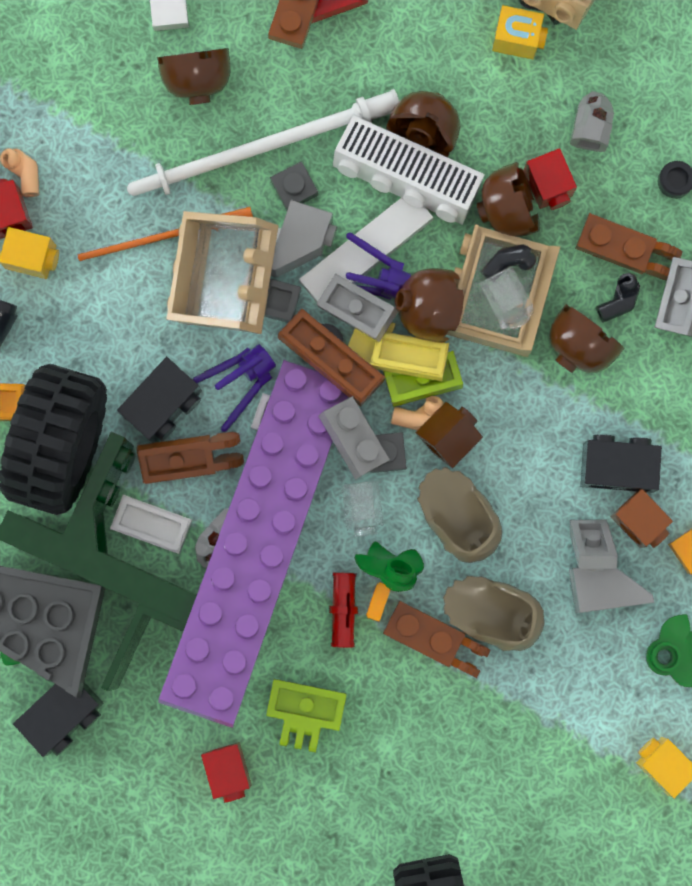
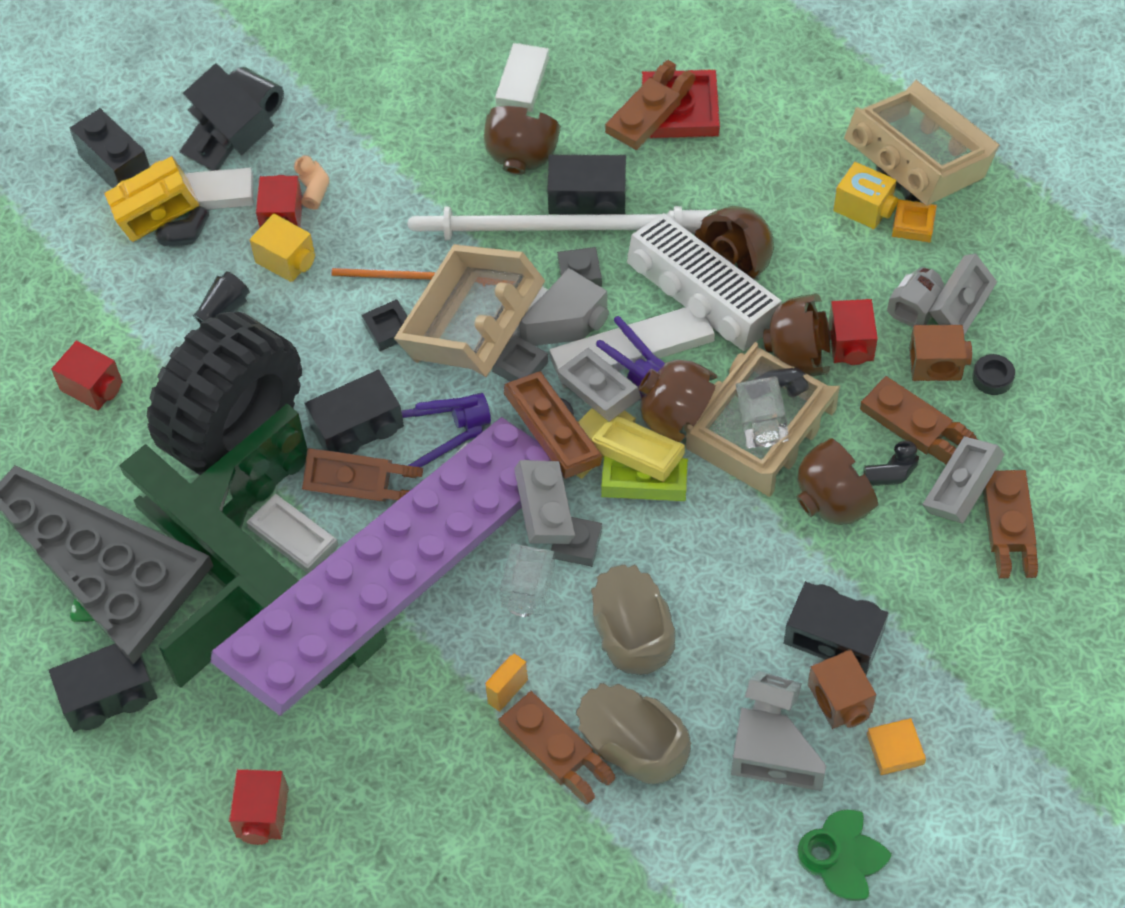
camera: 20 degrees right, 25 degrees down
lime hinge [266,679,347,753] -> none
red pin [329,572,359,648] -> none
green plate [354,541,424,592] -> none
light nougat arm [391,396,444,430] -> none
reddish brown brick [415,402,483,469] -> none
none -> black tile [362,299,408,351]
none -> black brick [547,155,626,215]
none -> light orange tile [892,199,937,243]
none -> dark orange brick [909,325,972,381]
none -> light grey plate [929,253,997,335]

